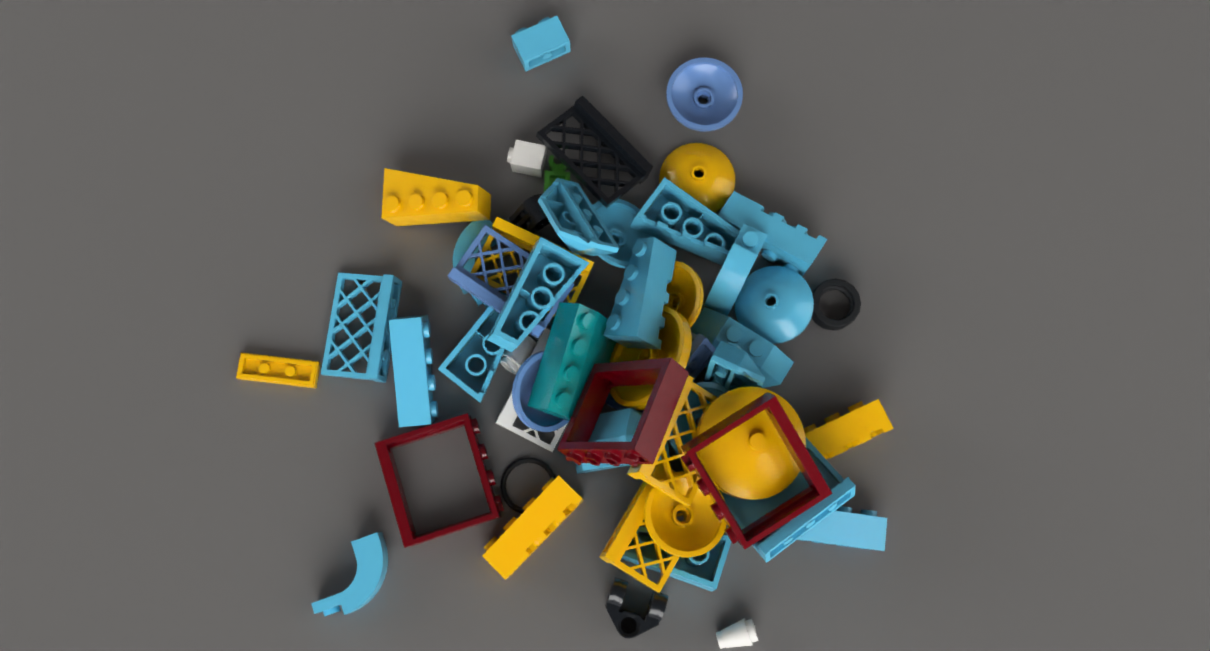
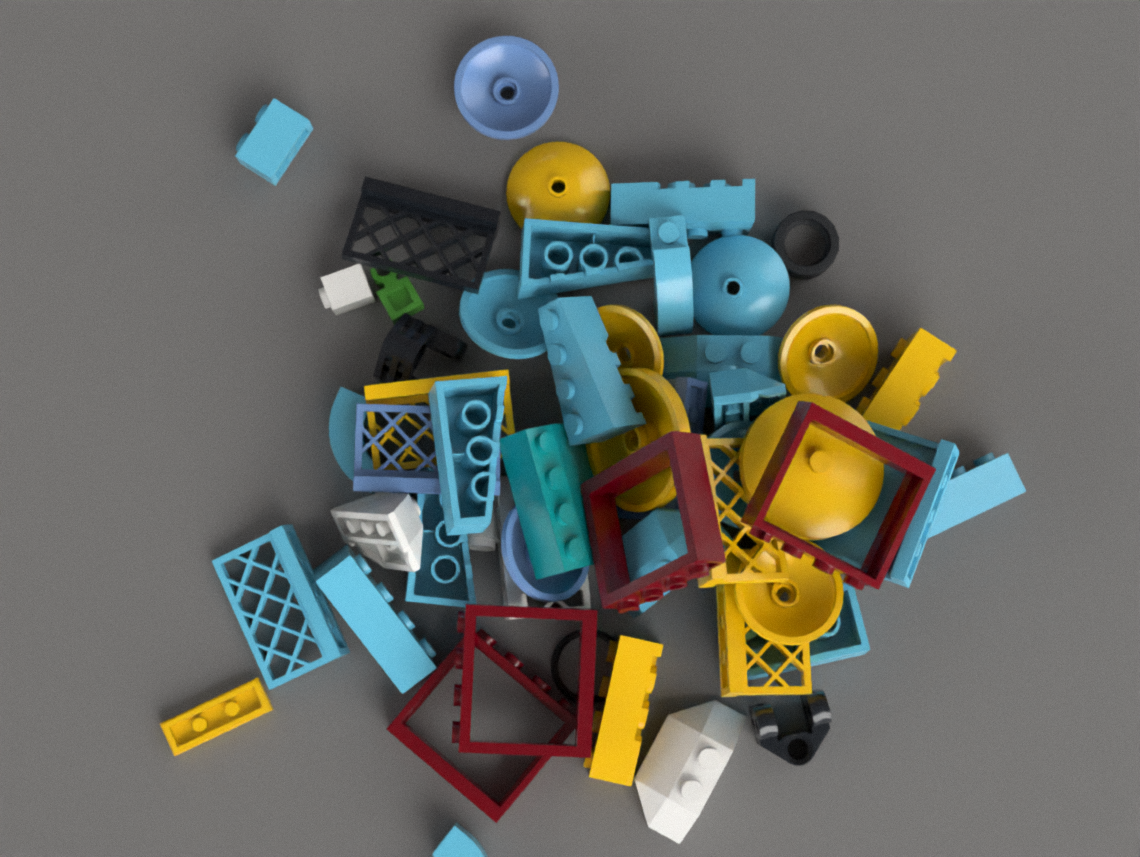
camera: 35 degrees left, 5 degrees up
yellow wedge [381,168,491,226] -> none
medium azure wedge [538,178,620,256] -> none
white cone [716,618,759,649] -> none
none -> white wedge [330,492,423,572]
none -> dark red window [451,603,598,758]
none -> white wedge [634,700,747,844]
none -> yellow dish [778,304,878,403]

